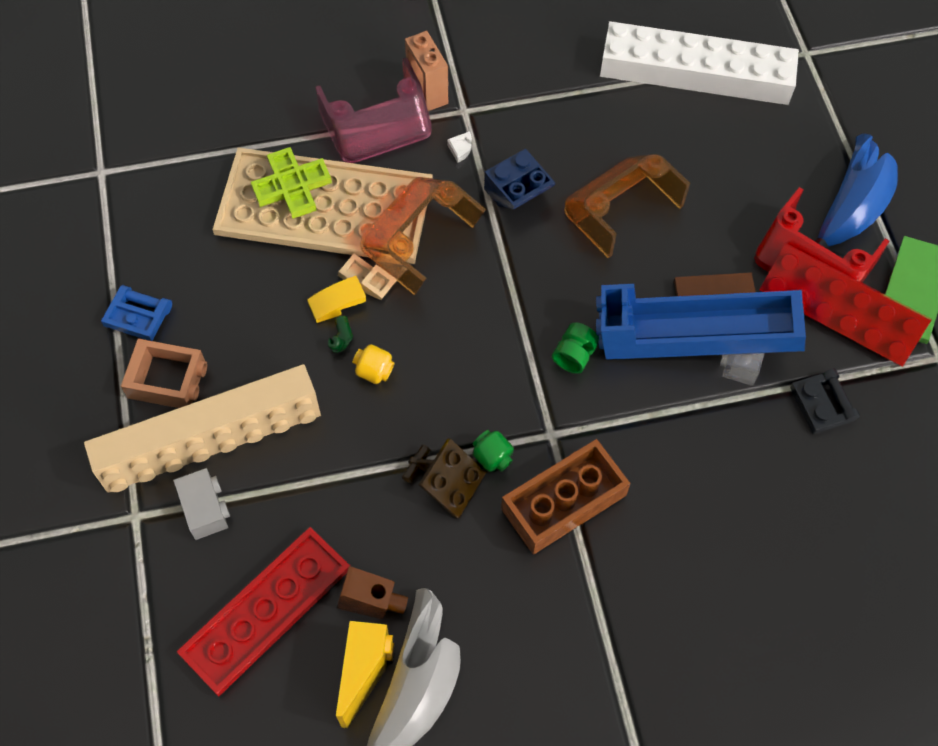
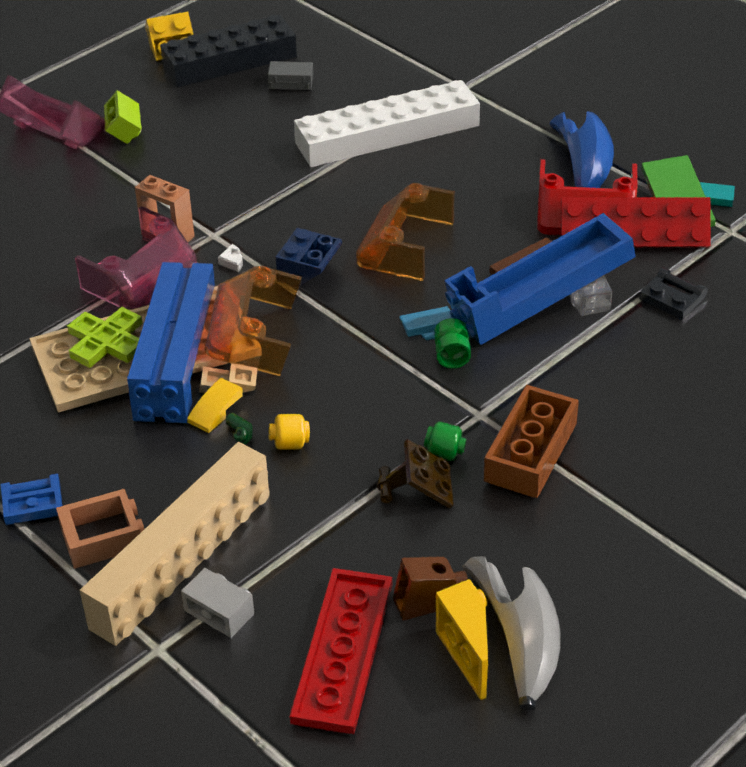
camera: 30 degrees left, 20 degrees down
none -> blue brick [127,262,215,423]
none -> dark azure piece [399,306,451,340]

